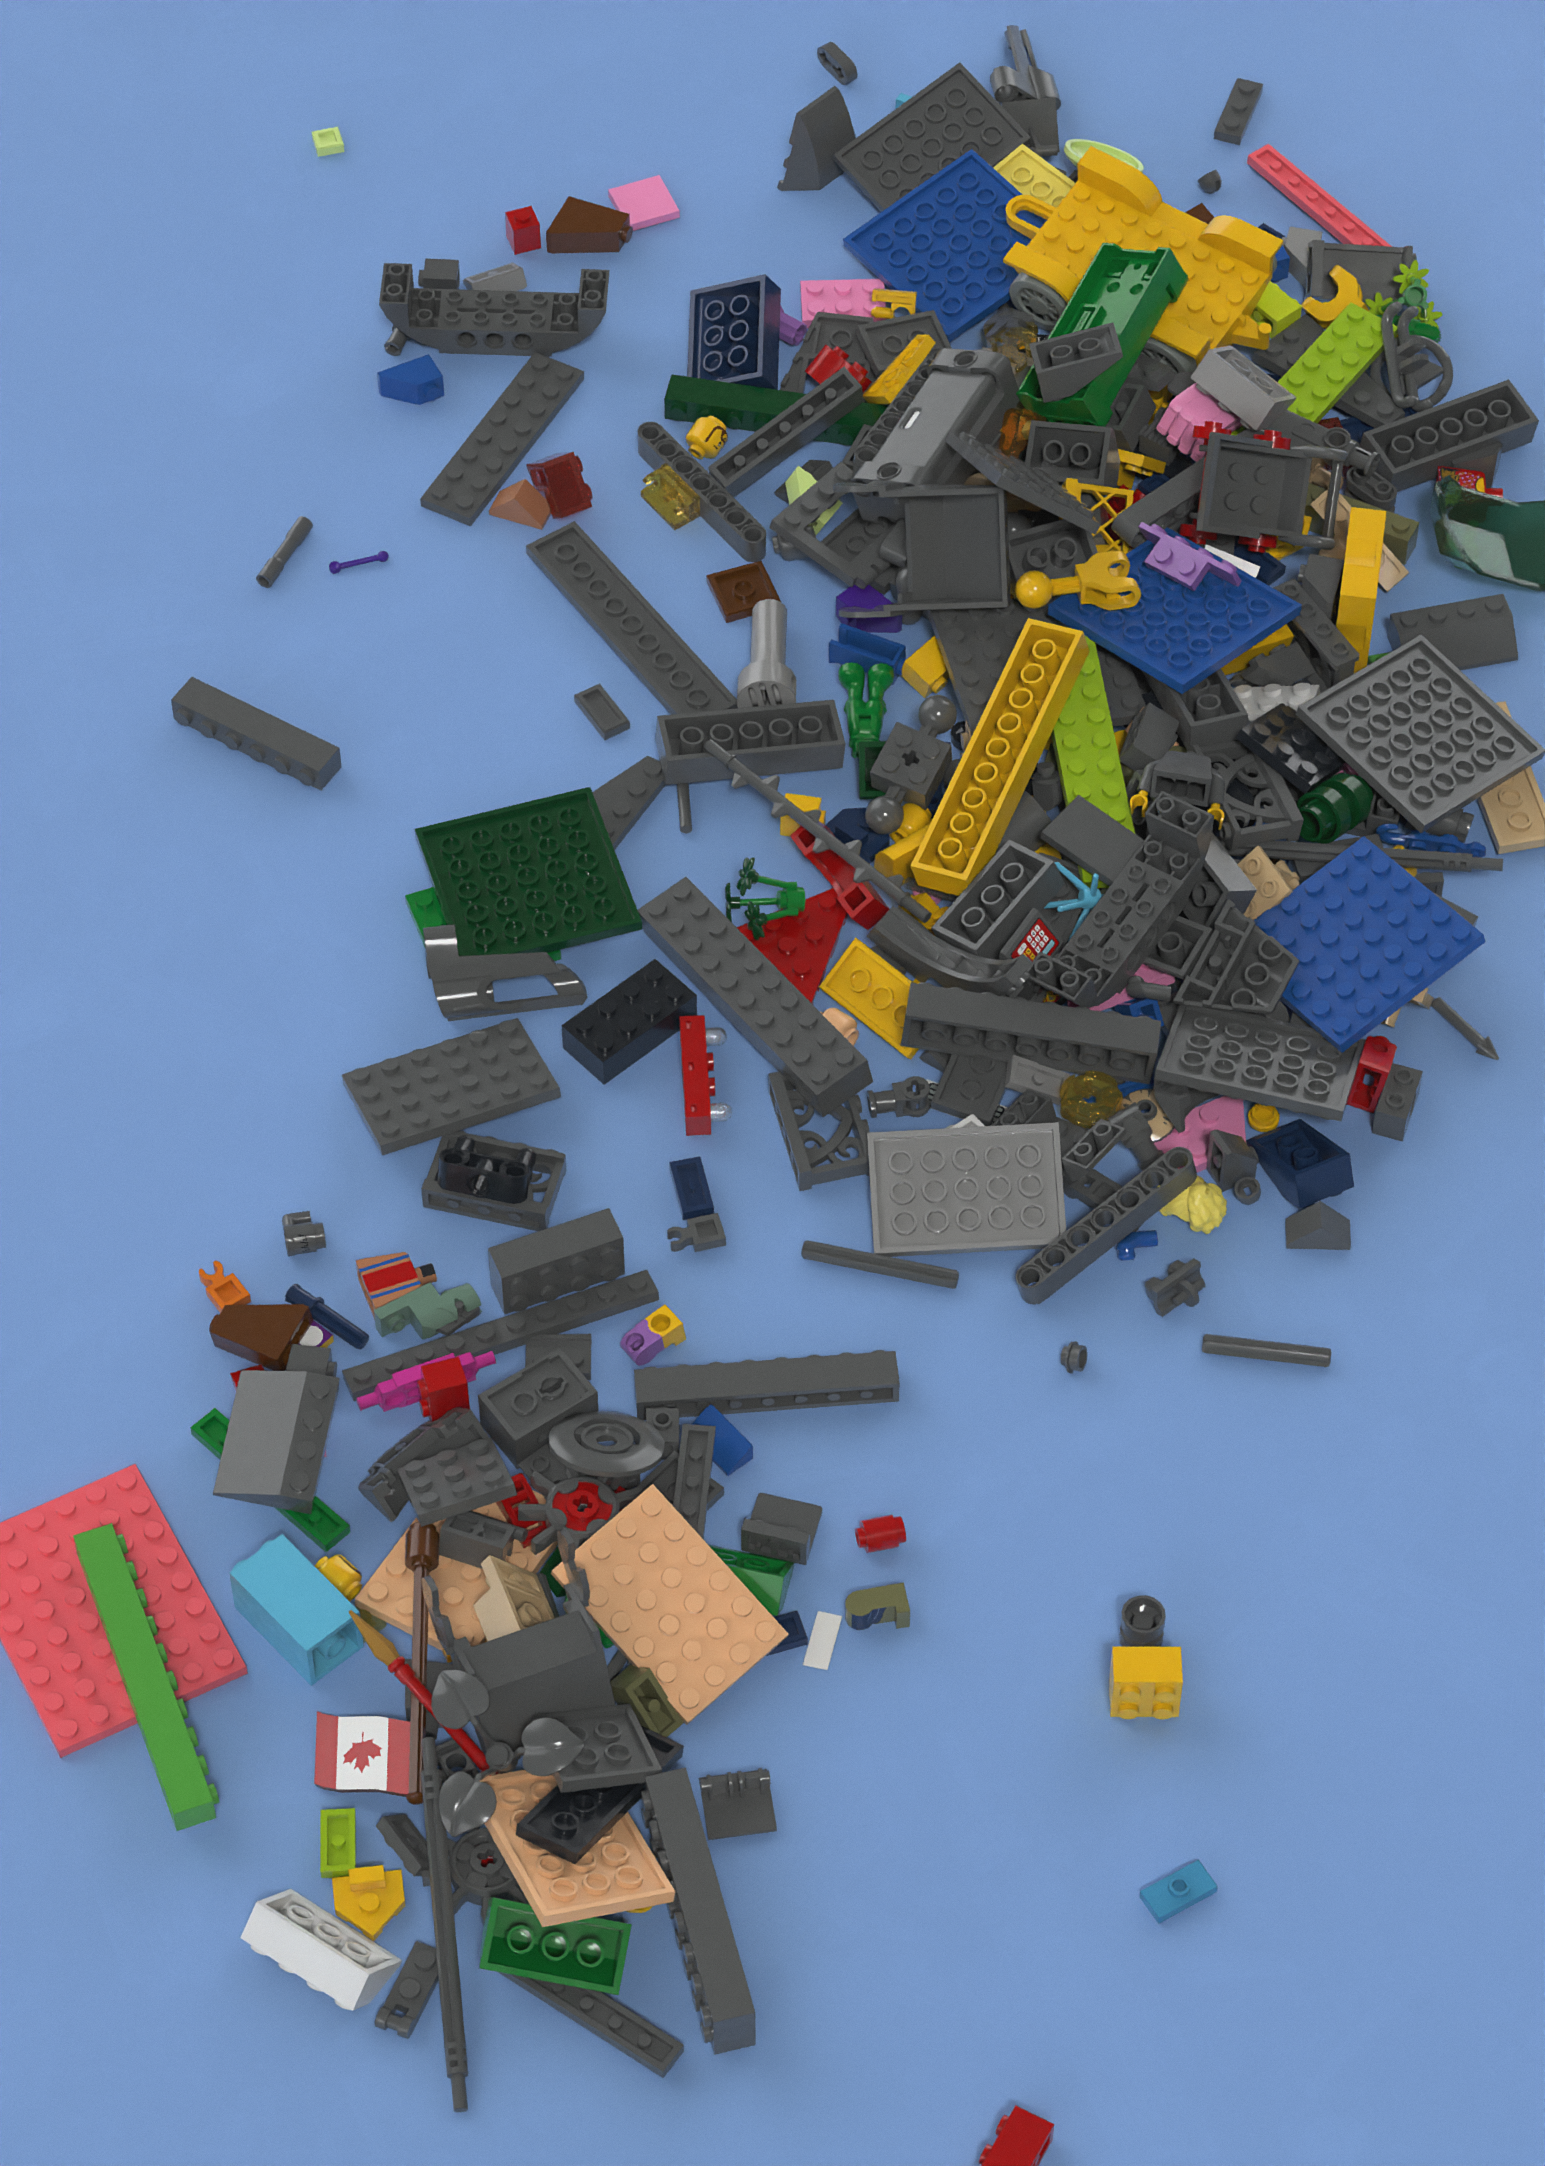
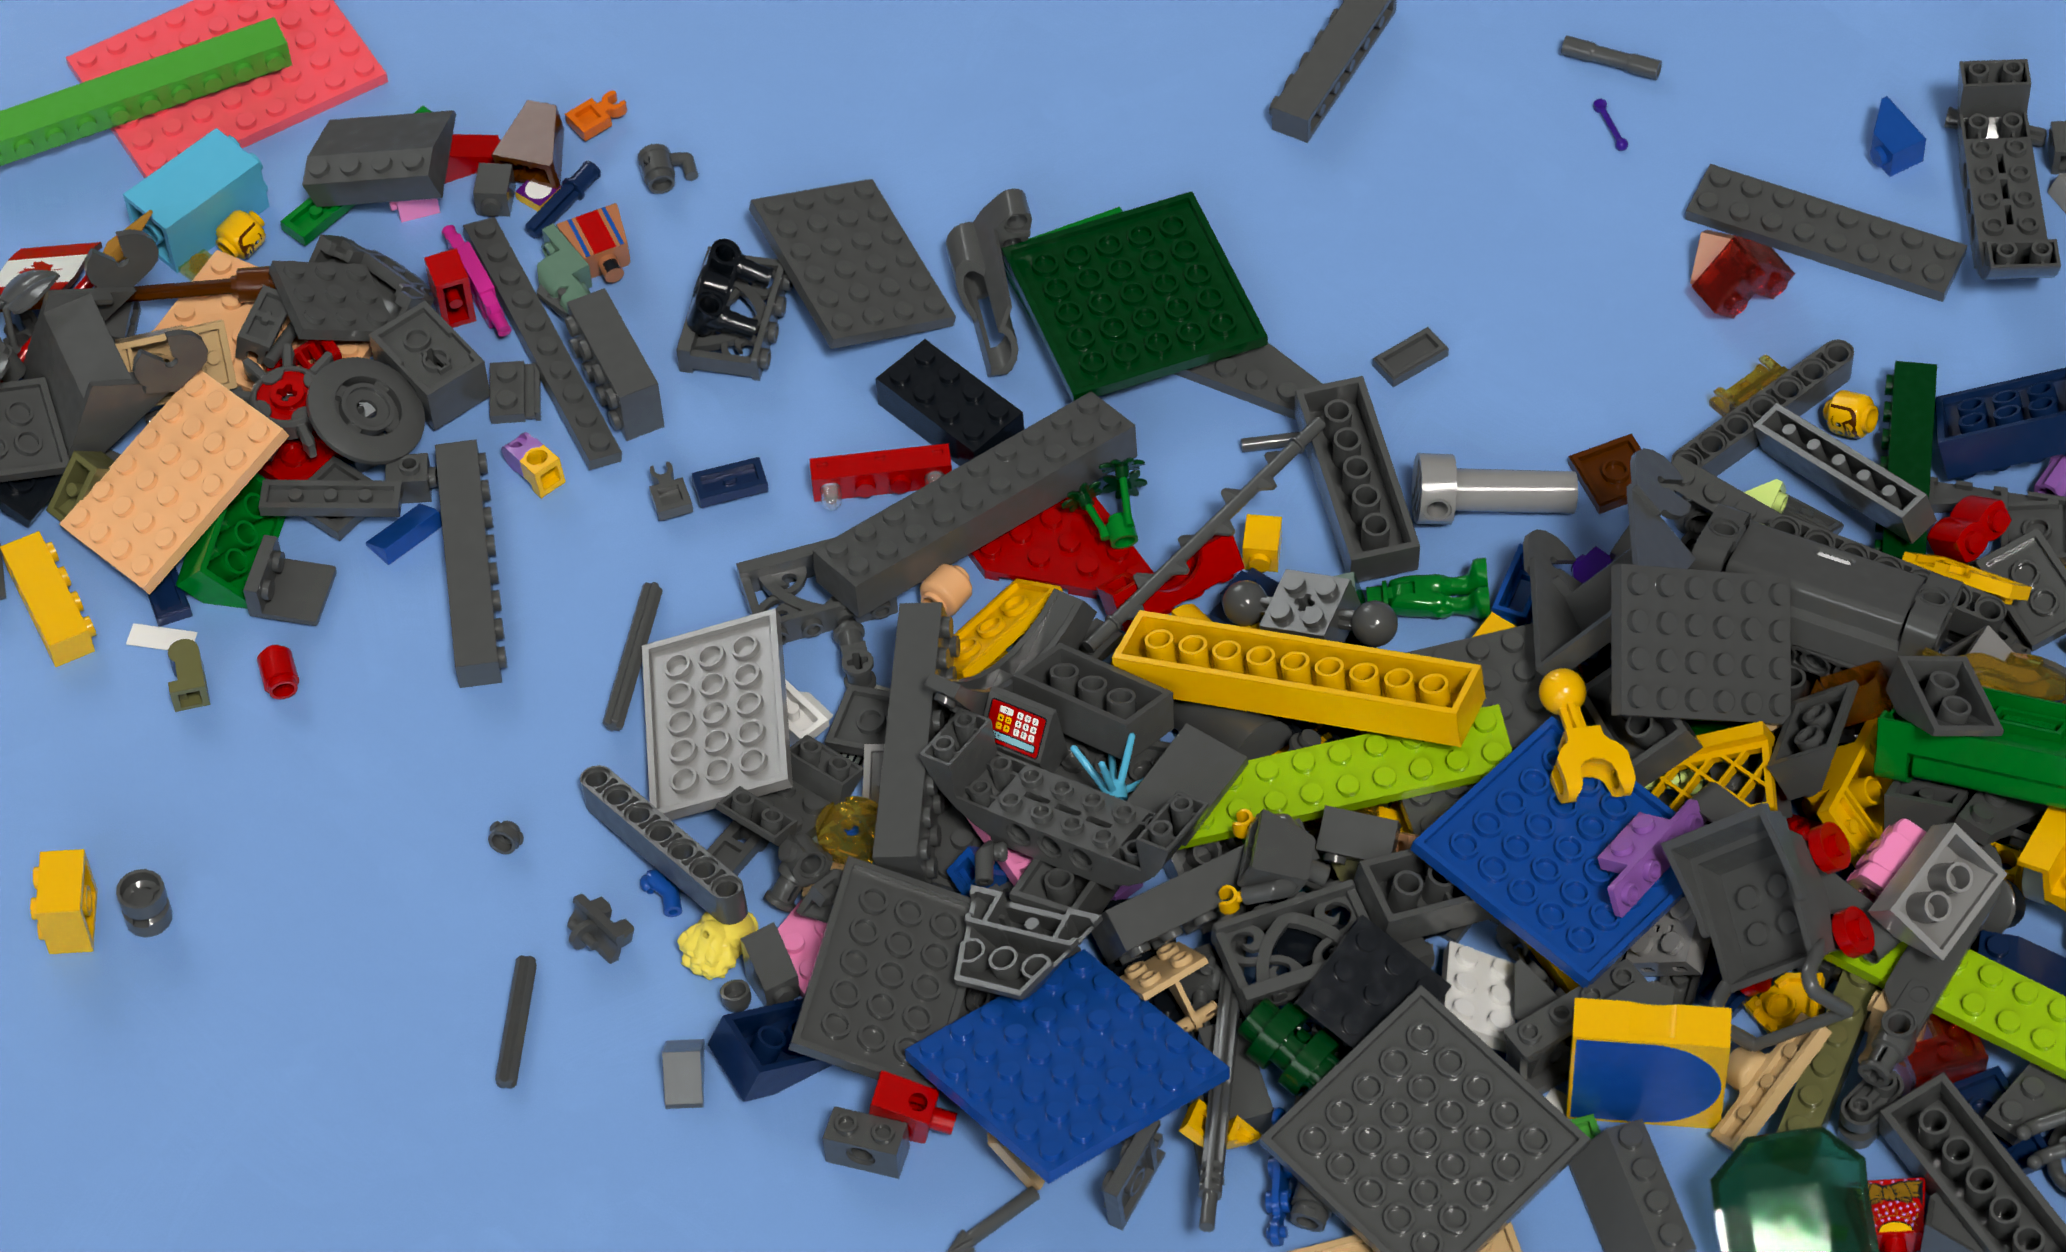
camera: 90 degrees right, 0 degrees up
dark grey plate [526,521,738,714] -> none
none -> yellow brick [0,531,97,668]

